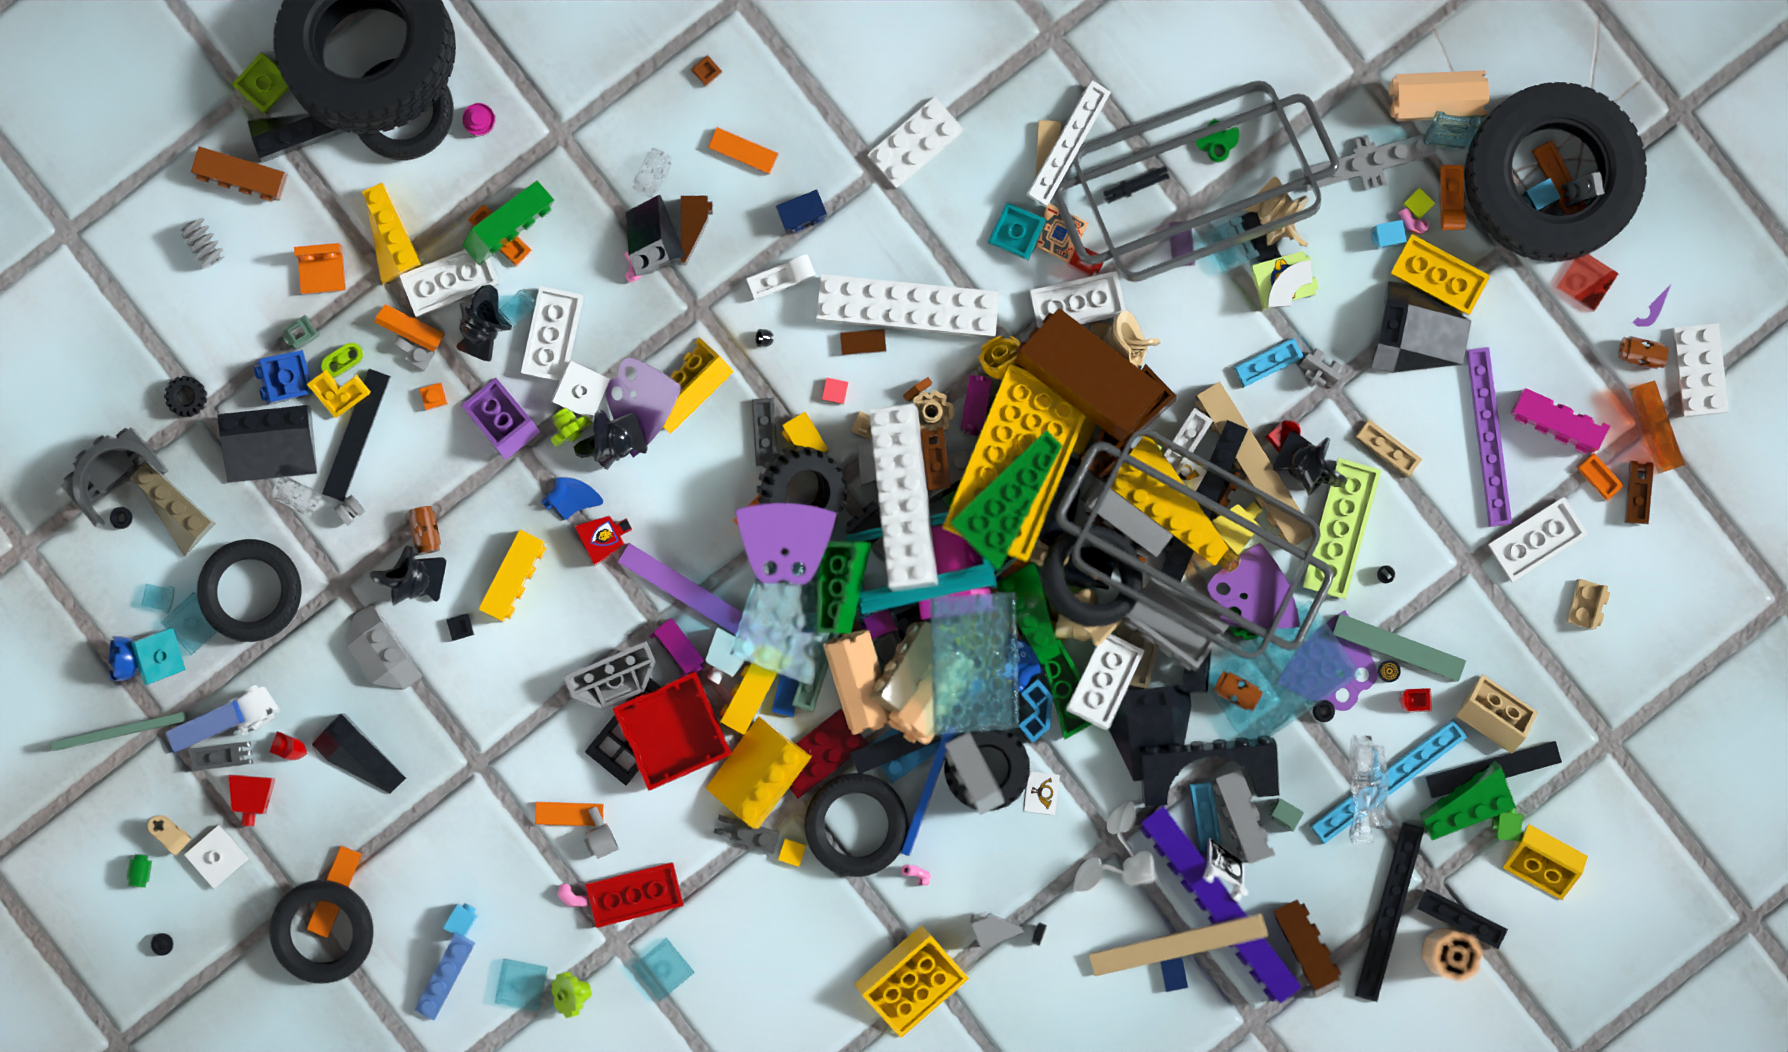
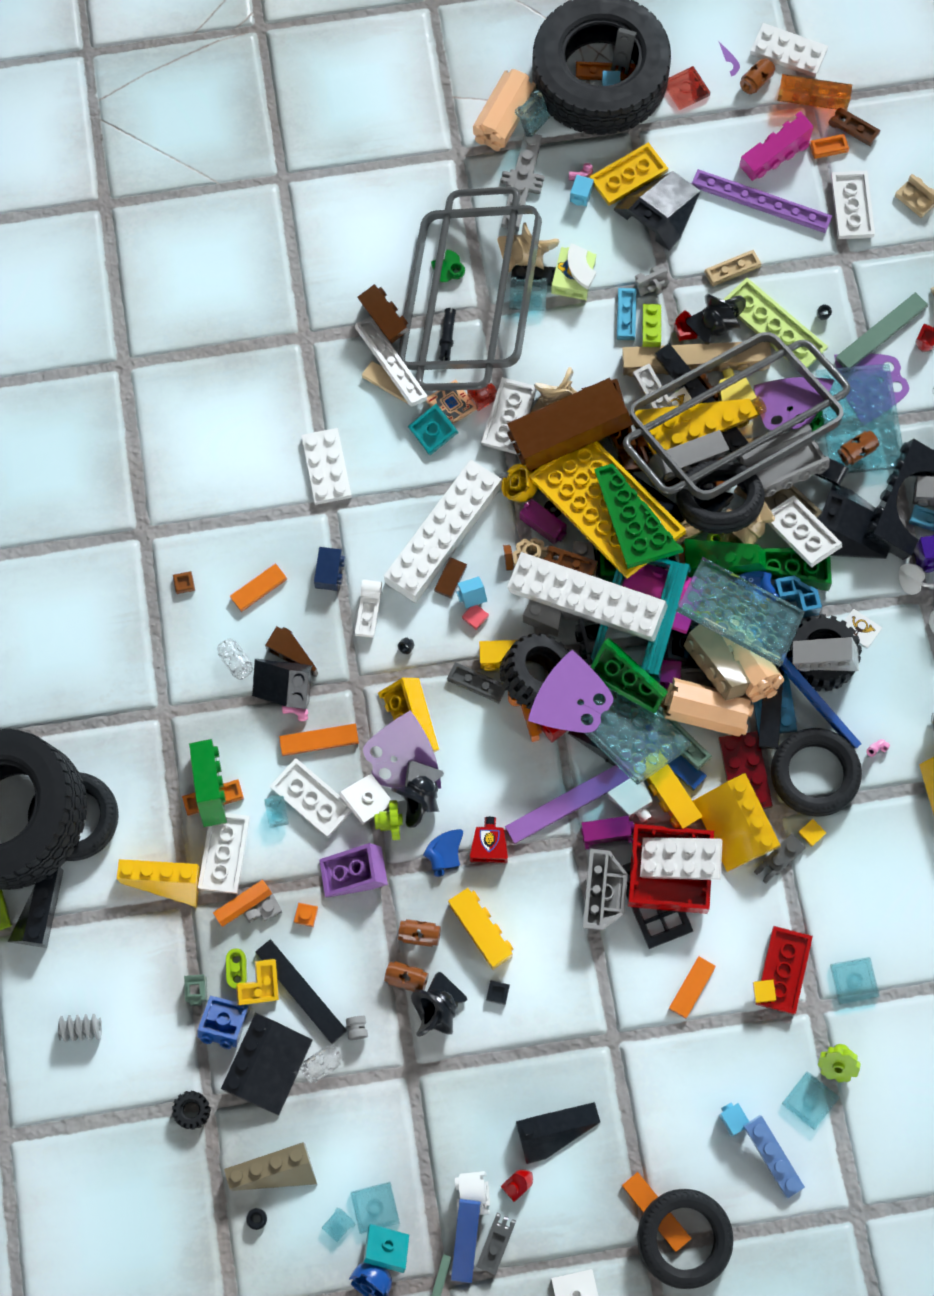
camera: 55 degrees left, 15 degrees down
dark grey piece [61,427,169,528] -> none
dark orange brick [191,146,287,202] -> none
black tyre [197,539,302,642] -> none
red torso [229,775,275,827] -> none
orange bracket [294,243,346,294] -> none
light grey wedge [346,603,423,689] -> none
black helmet [456,284,512,362] -> none
dark pink plate [462,103,496,136] -> none
bright pink arm [557,883,588,907] -> none
light grey piece [584,807,619,859] -> none
tan tile [851,411,872,439] -> none
clear purple tile [1168,221,1195,267] -> none
black plate [1312,700,1335,722] -> none
black tile [1377,660,1401,683] -> none
neon yellow tile [1403,188,1435,220] -> none
orange plate [1440,165,1466,230] -> none
none -> orange tile [279,723,359,756]
none -> reddish brown wedge [357,284,409,344]
none -> dark orange piece [398,919,441,947]
none -> medium azure brick [456,576,488,608]
none -> white plate [640,838,723,880]
none -> lime plate [642,304,661,347]
none -> yellow tile [753,980,776,1003]

